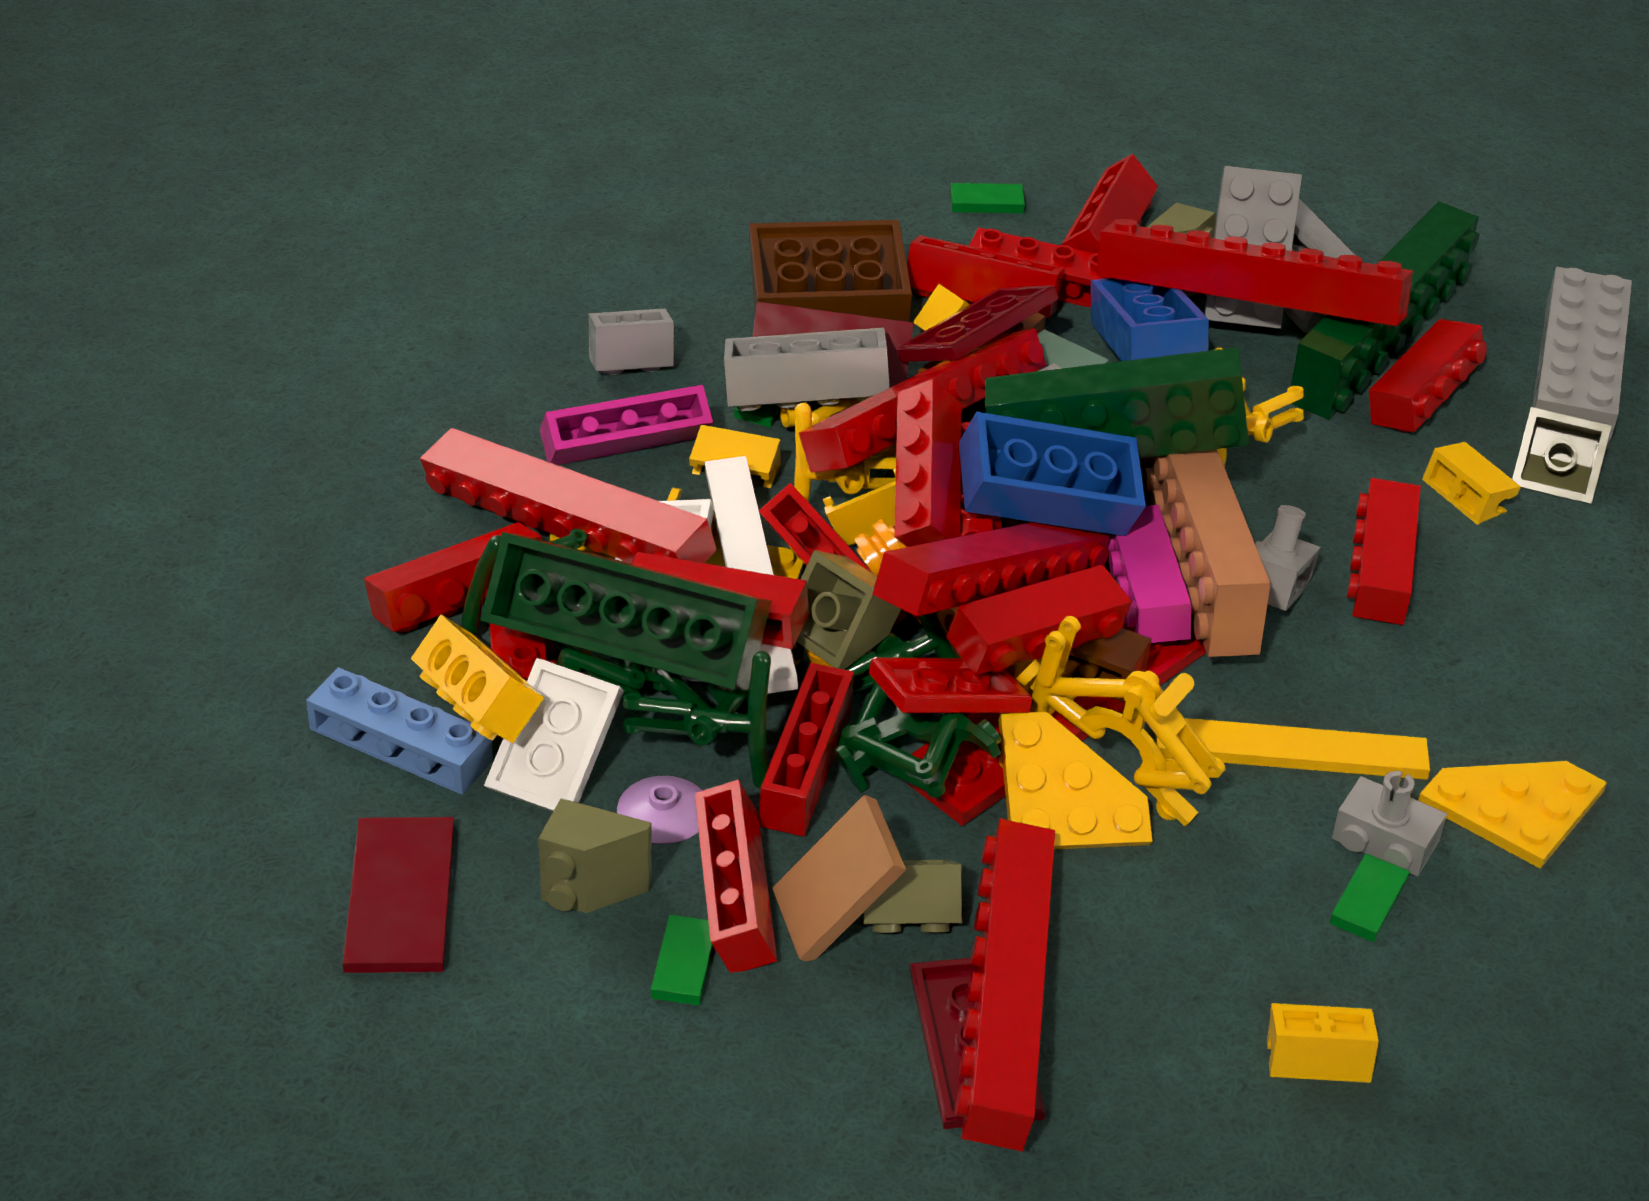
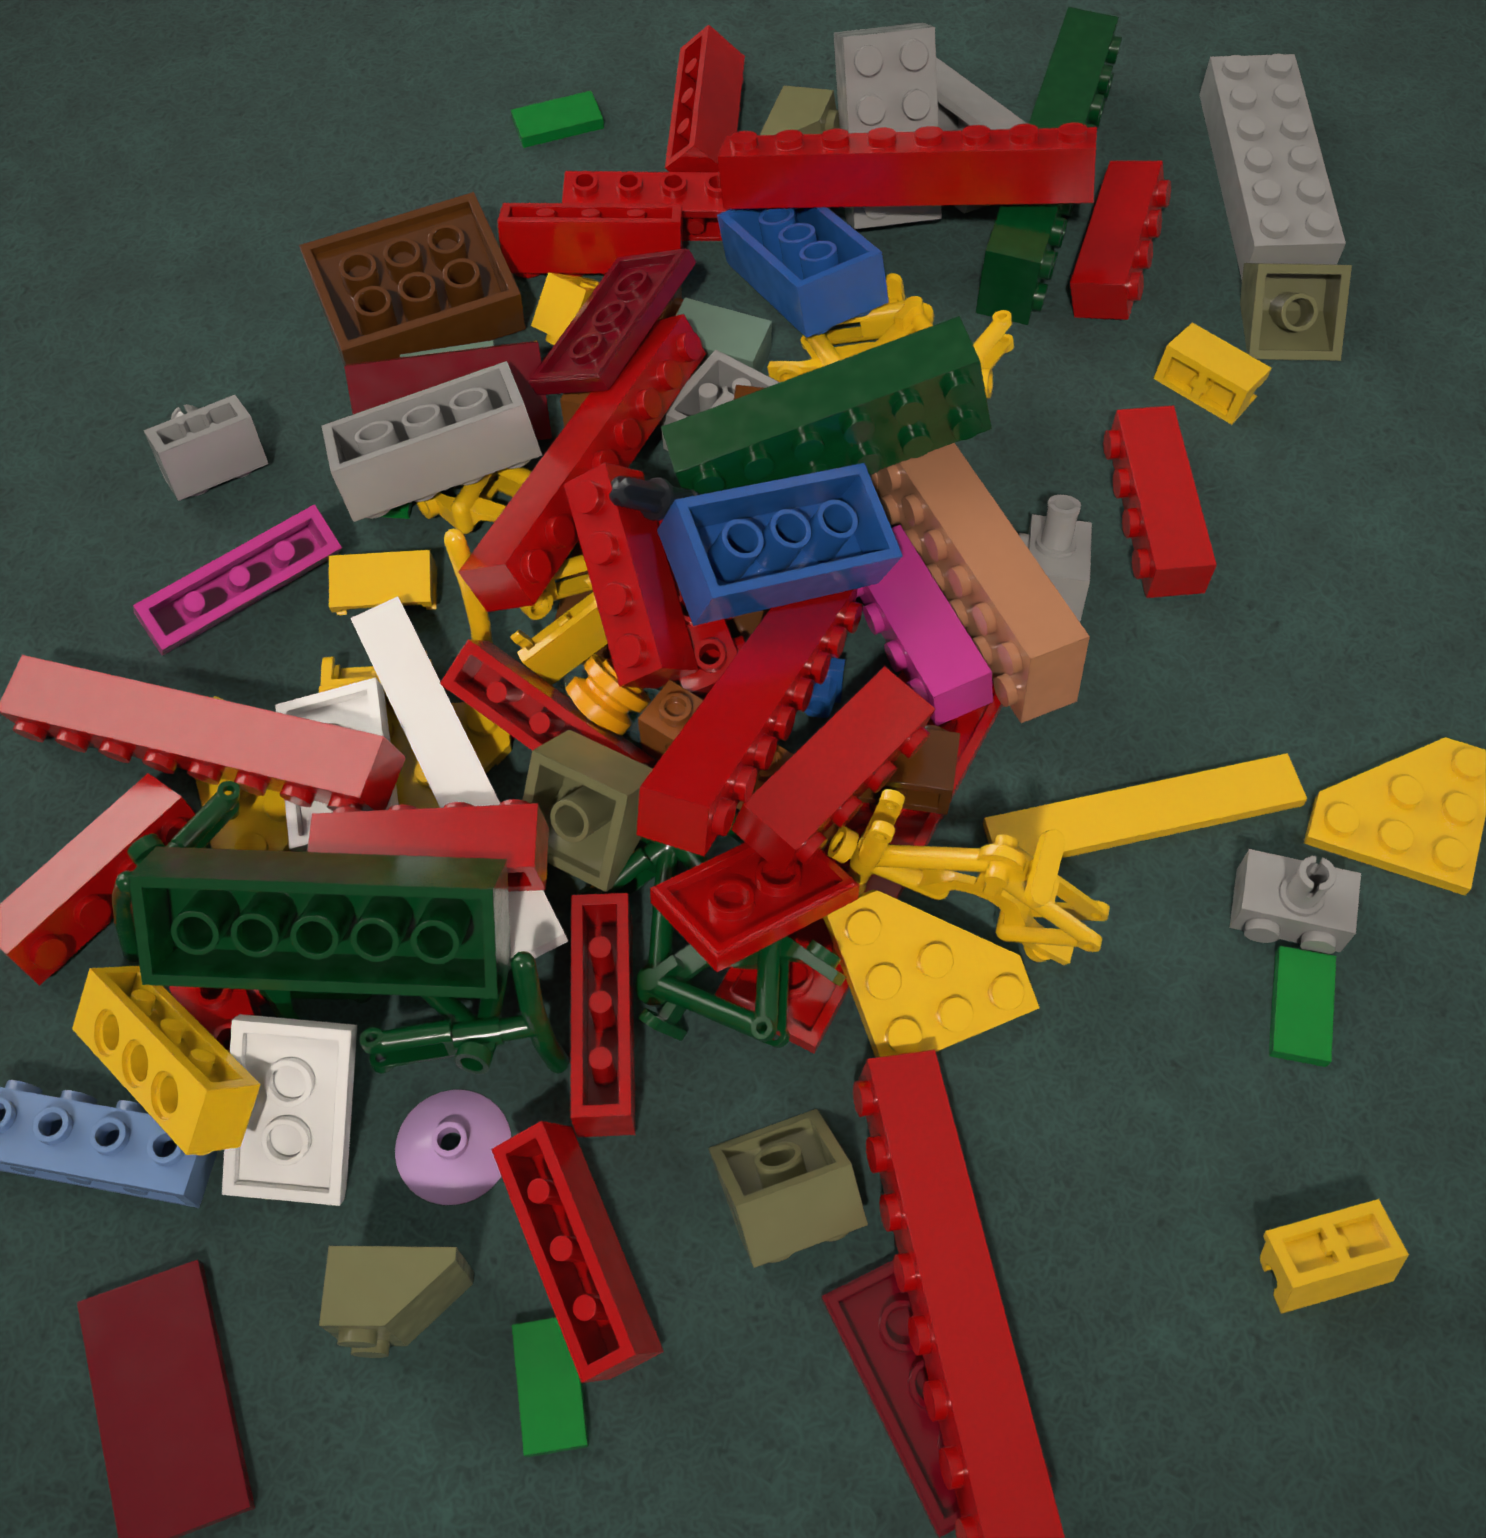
camera: 15 degrees left, 20 degrees up
medium nougat tile [772,795,906,962] -> none
none -> black axle [609,475,700,521]

